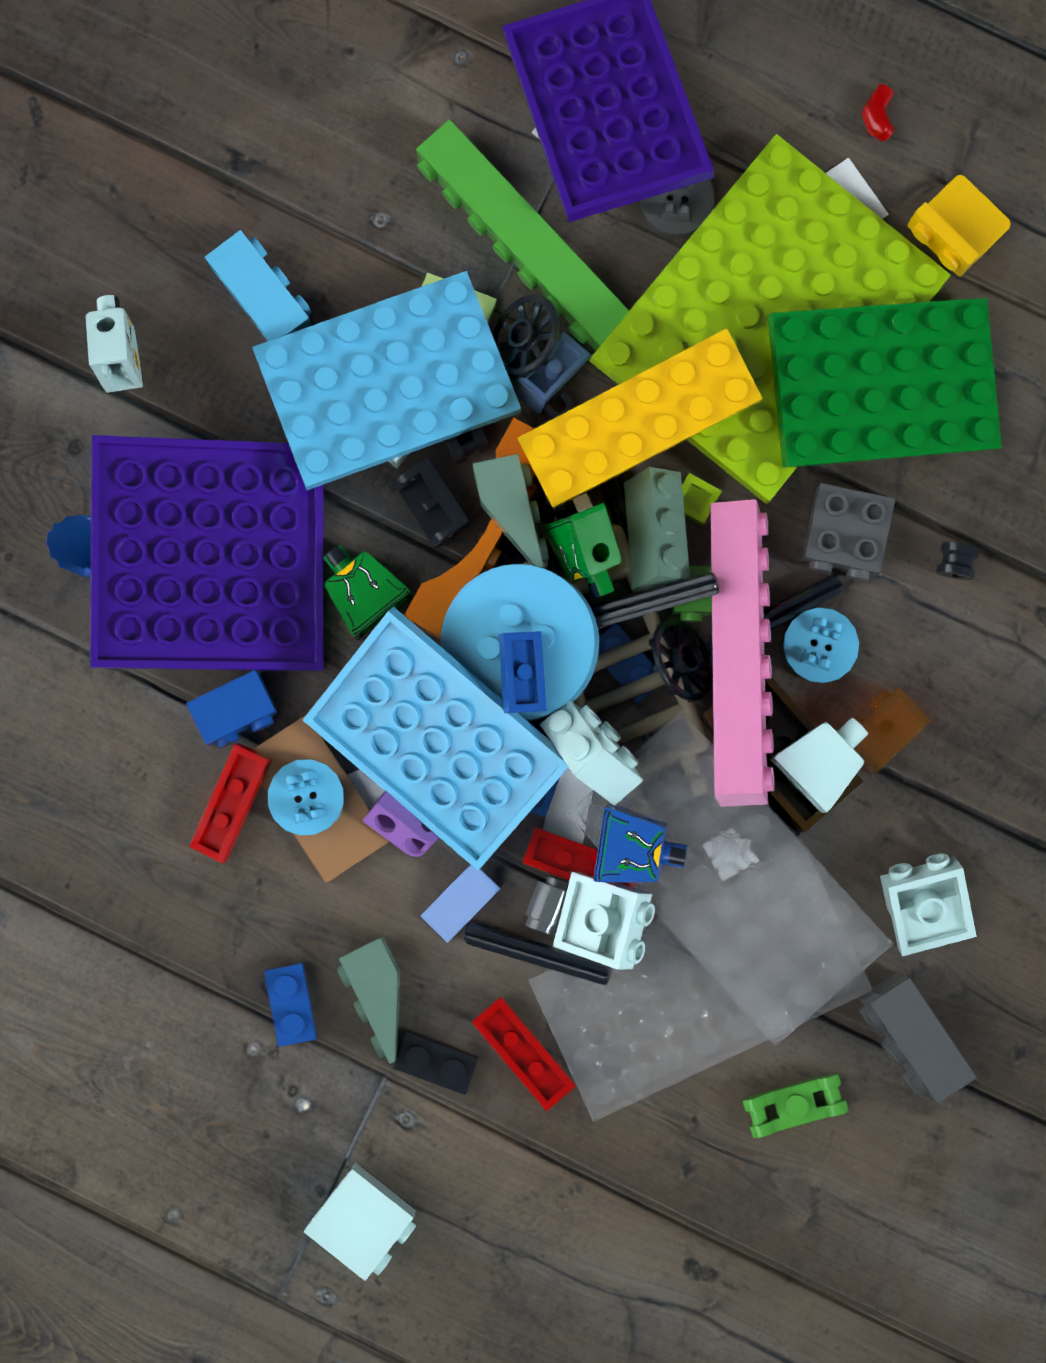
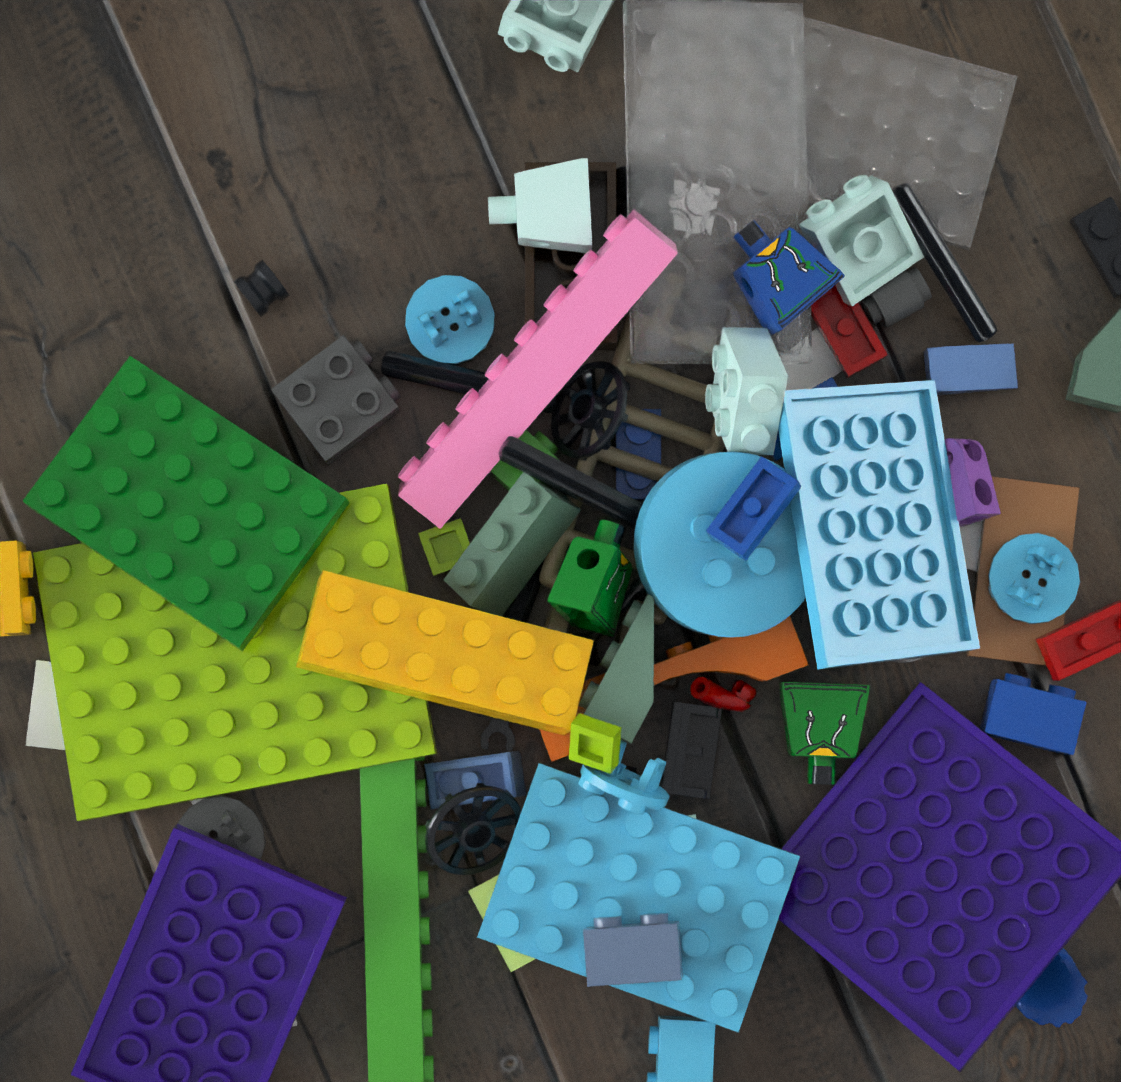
camera: 150 degrees left, 0 degrees up
red plate [472,996,576,1112] -> none
clear orange brick [854,687,932,775] -> none
none -> lime plate [569,713,621,774]
none -> medium azure plate [578,740,670,814]
none -> sand blue brick [583,913,683,987]
none -> red arm [690,677,757,712]

